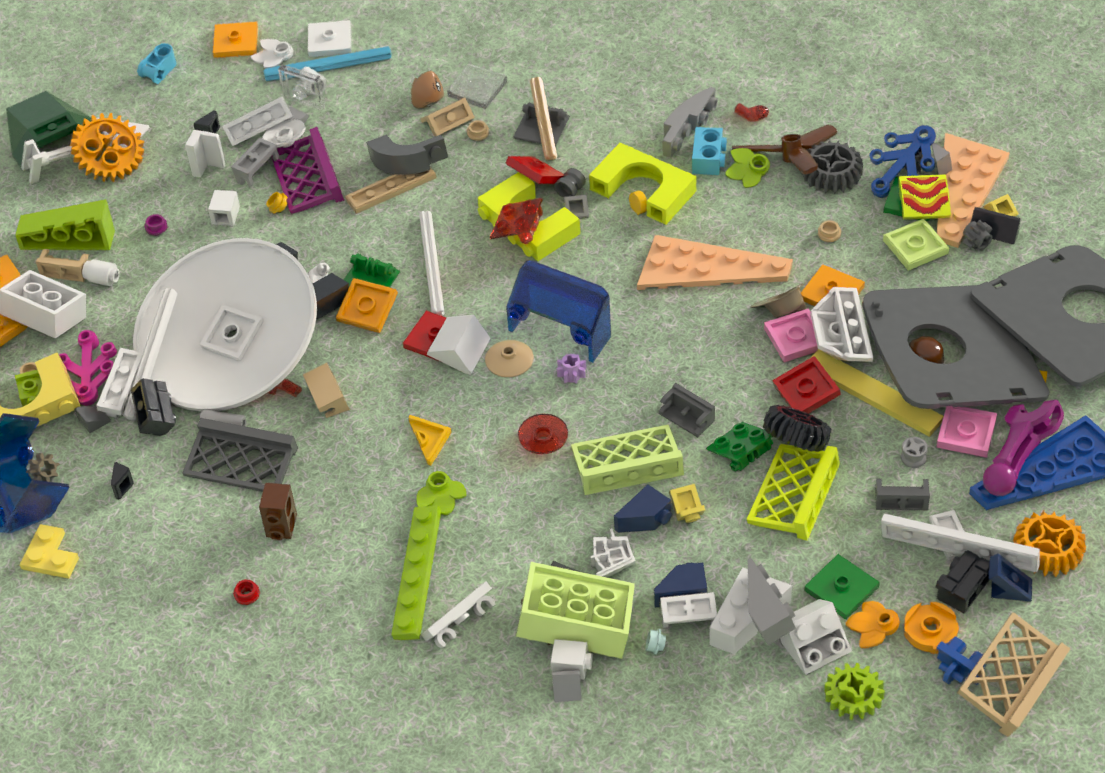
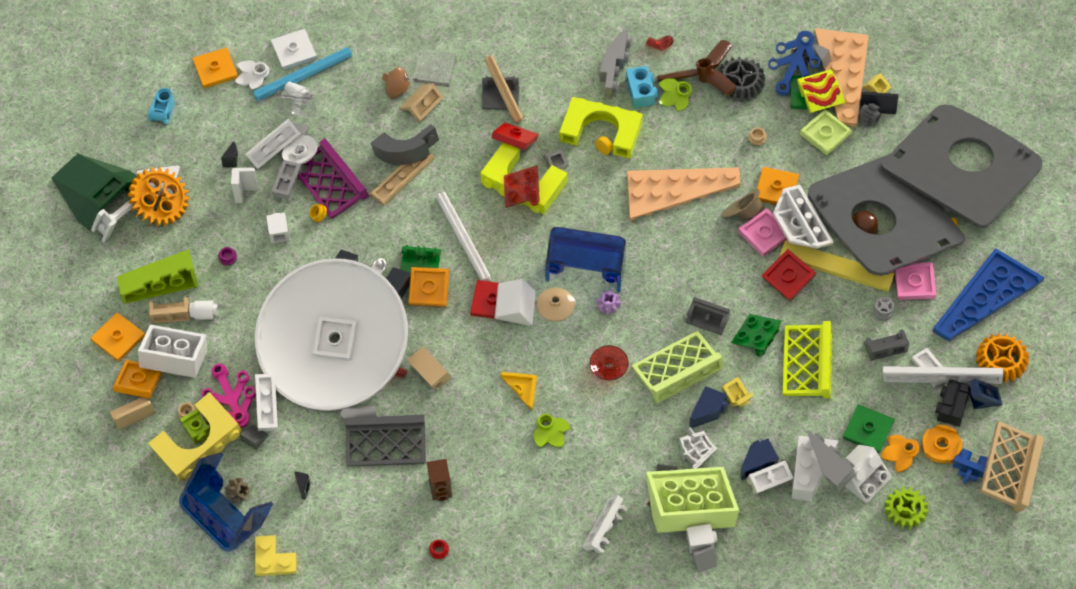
camera: 20 degrees left, 10 degrees up
white axle [123,288,177,420] -> none
black brick [131,378,176,436] -> none
lime plate [391,505,441,640] -> none
tan plate [467,120,489,141] -> none
dark grey wheel [554,168,586,197] -> none
light aqua plate [645,628,666,655] -> none
black gear [763,405,832,452] -> none
magenta piece [983,400,1064,496] -> none

